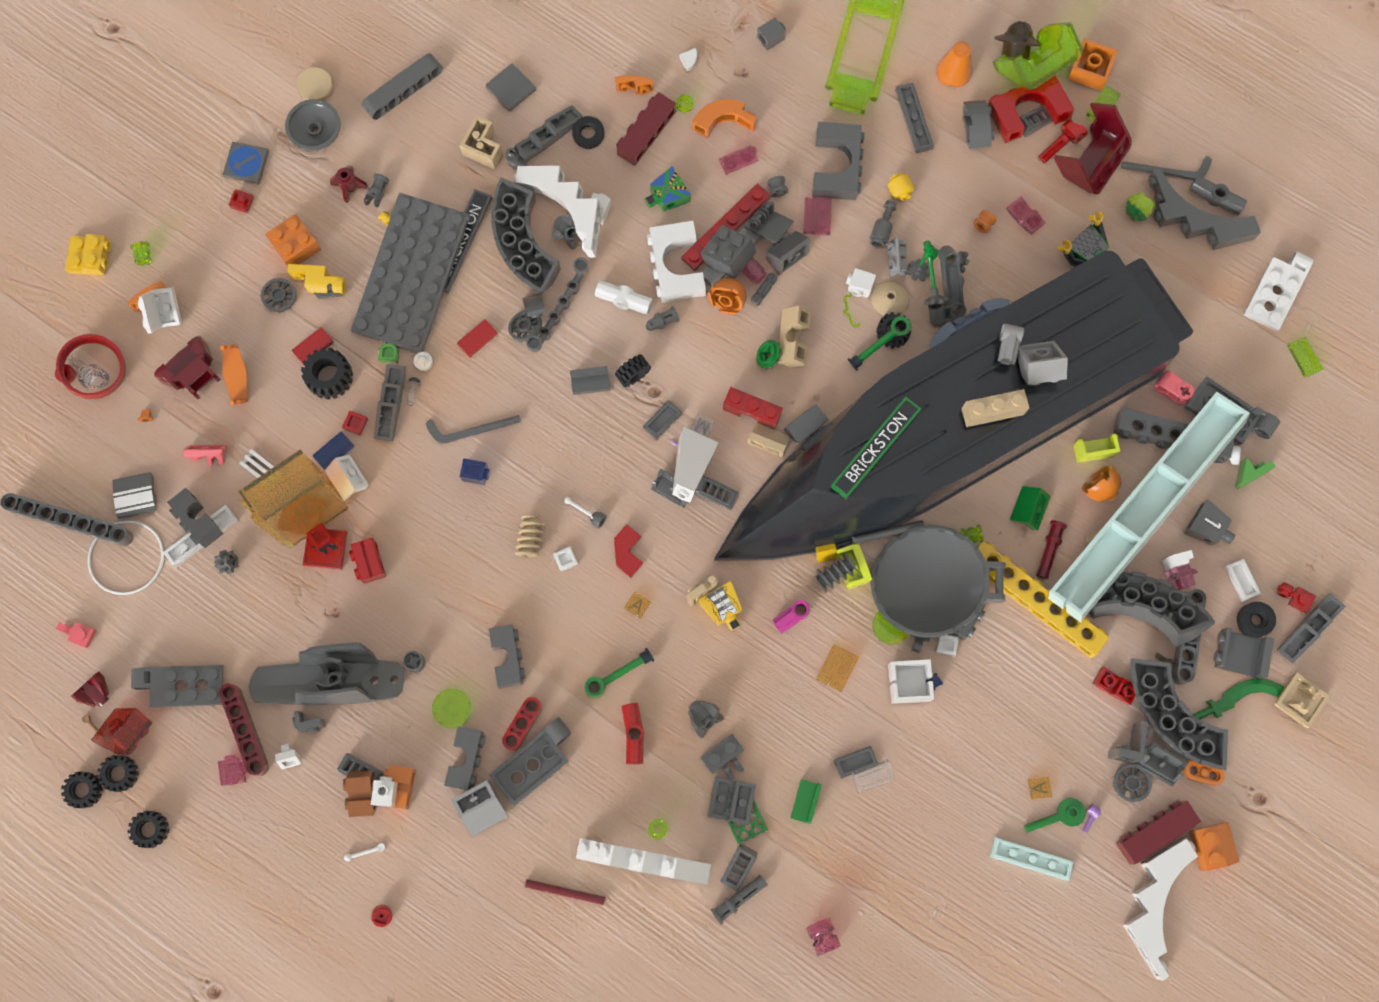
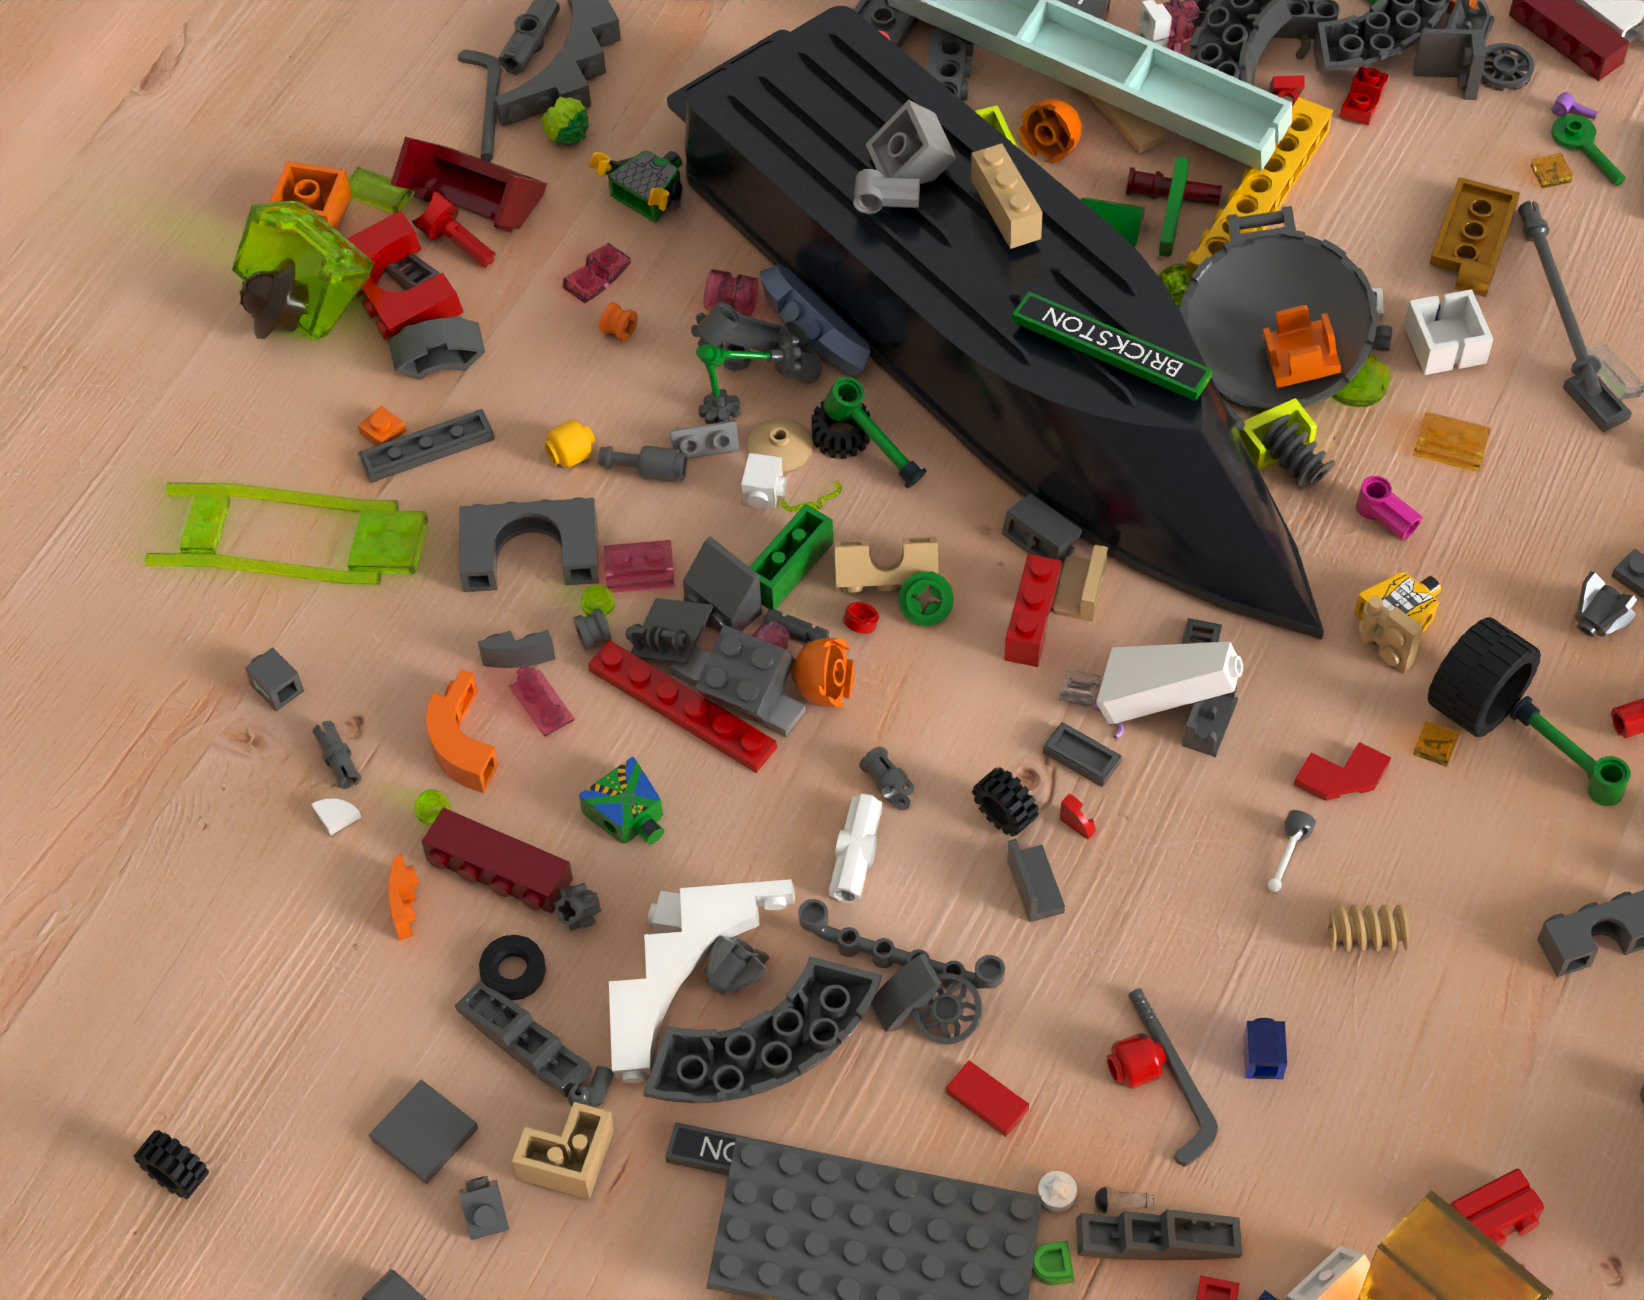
camera: 95 degrees left, 20 degrees down
white tile [553,546,578,572] -> none
white arch [647,221,706,303] -> none
yellow tile [816,543,836,563] -> none
orange cone [937,41,973,87] -> none
none -> dark grey pin [313,721,361,789]
none -> orange plate [358,406,406,446]
none -> dark grey bracket [459,1176,509,1240]
none -> dark grey slope [478,630,556,668]
none -> dark grey gear [554,883,601,931]
none -> clear neon green plate [580,584,615,616]
none -> clear pink wheel [703,269,759,317]
none -> green brick [749,504,833,609]
none -> red tile [843,602,879,634]
none -> red tile [1060,794,1096,840]
none -> red head [1107,1033,1166,1089]
none -> green tile [1159,157,1189,257]
none -> orange panel [1262,305,1342,388]
none -> red tile [1270,75,1305,106]
none -> black tyre [1428,617,1541,737]
none -> pearl gold hinge [1429,177,1520,297]
none -> dark grey bar [1518,201,1602,397]

